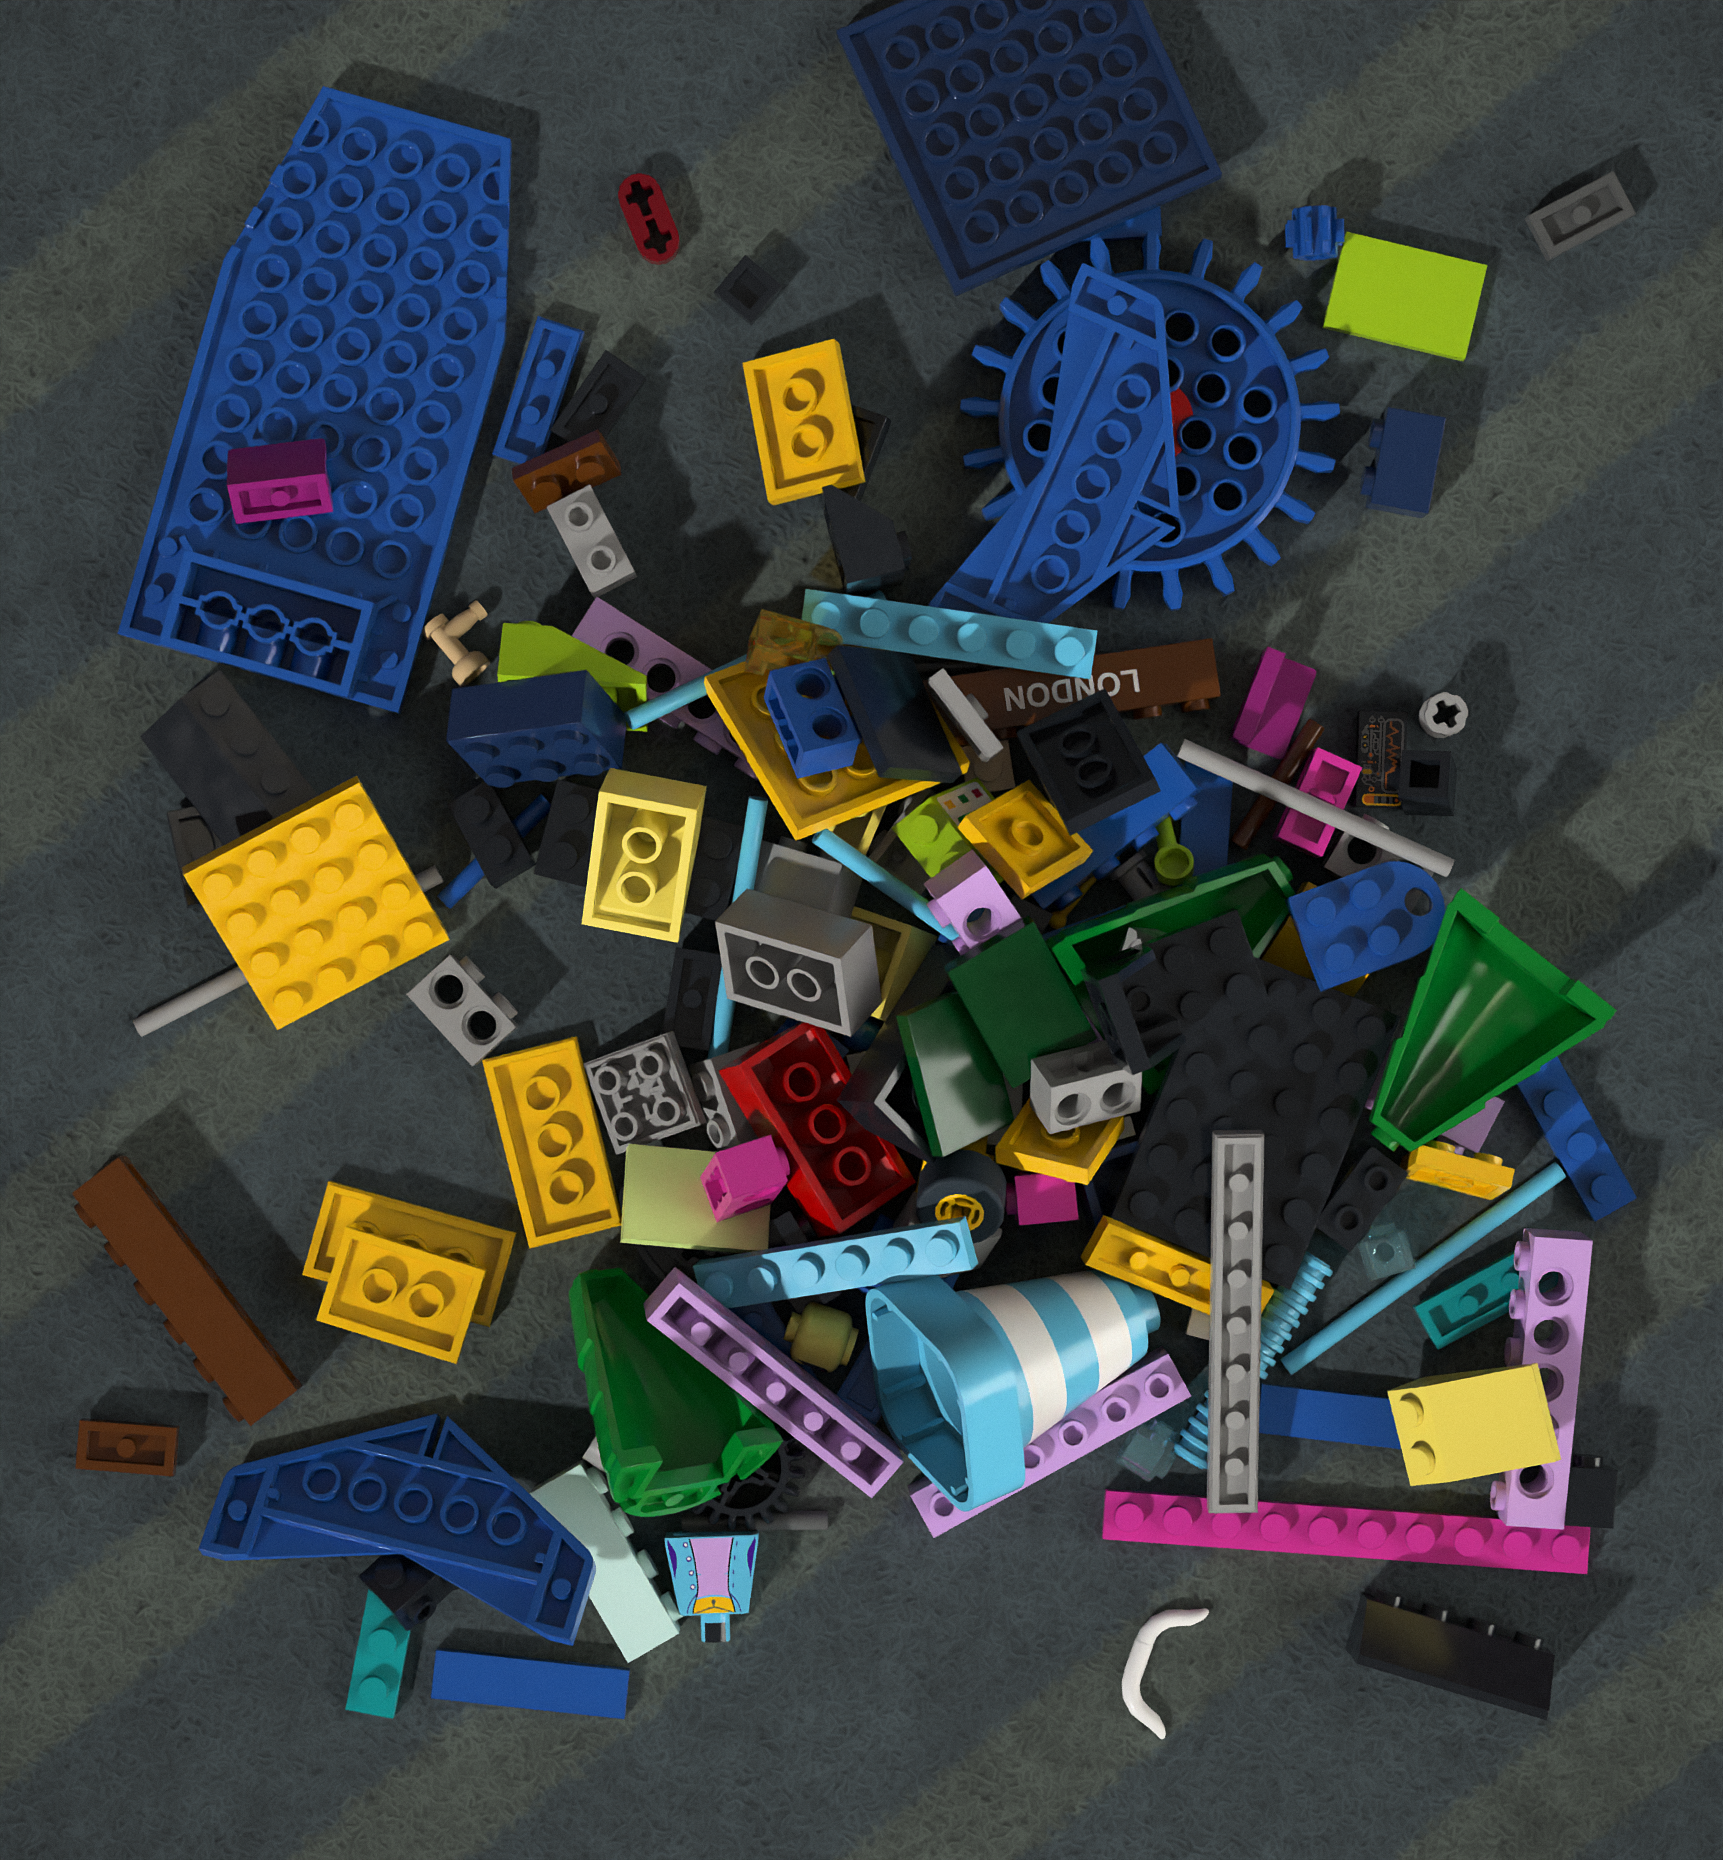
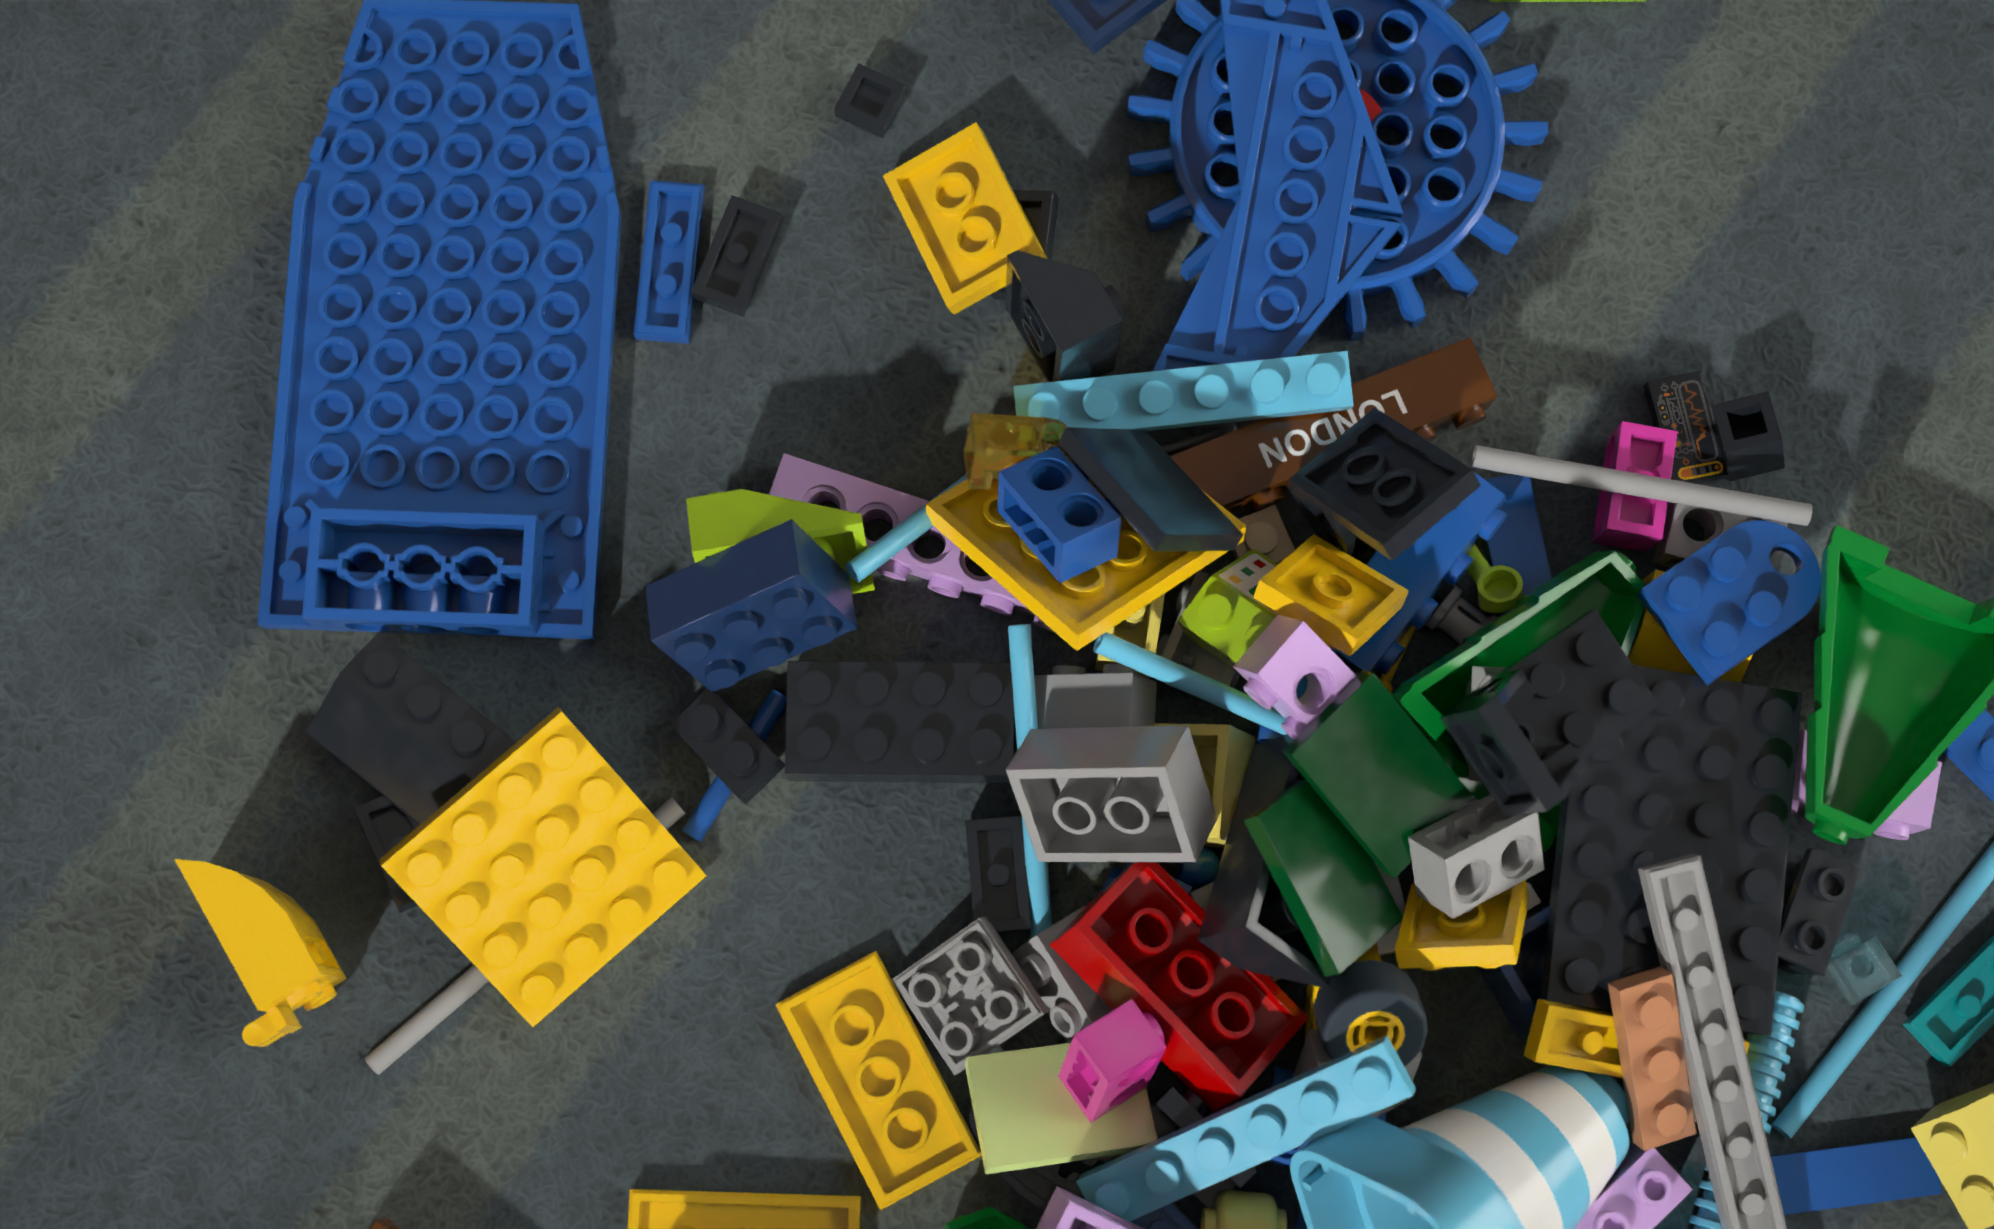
camera: 10 degrees left, 10 degrees down
magenta panel [227,438,333,524] -> none
light grey brick [406,955,519,1067] -> none
tan piece [422,600,490,687] -> none
reddish brown plate [511,429,622,513] -> none
light grey brick [547,485,637,599] -> none
light yellow slope [582,768,707,943] -> none
dark red beam [618,173,680,265] -> none
light grey plate [927,668,1004,763] -> none
dark pink brick [1005,1171,1078,1225] -> none
magenta panel [1228,647,1316,760] -> none
reddish brown bar [1230,719,1325,851] -> none
dark blue brick [1359,407,1446,518] -> none
yellow plate [1400,1140,1515,1200] -> none
light grey bush [1419,692,1468,738] -> none
none -> yellow piece [174,859,347,1047]
none -> nougat plate [1608,966,1697,1151]

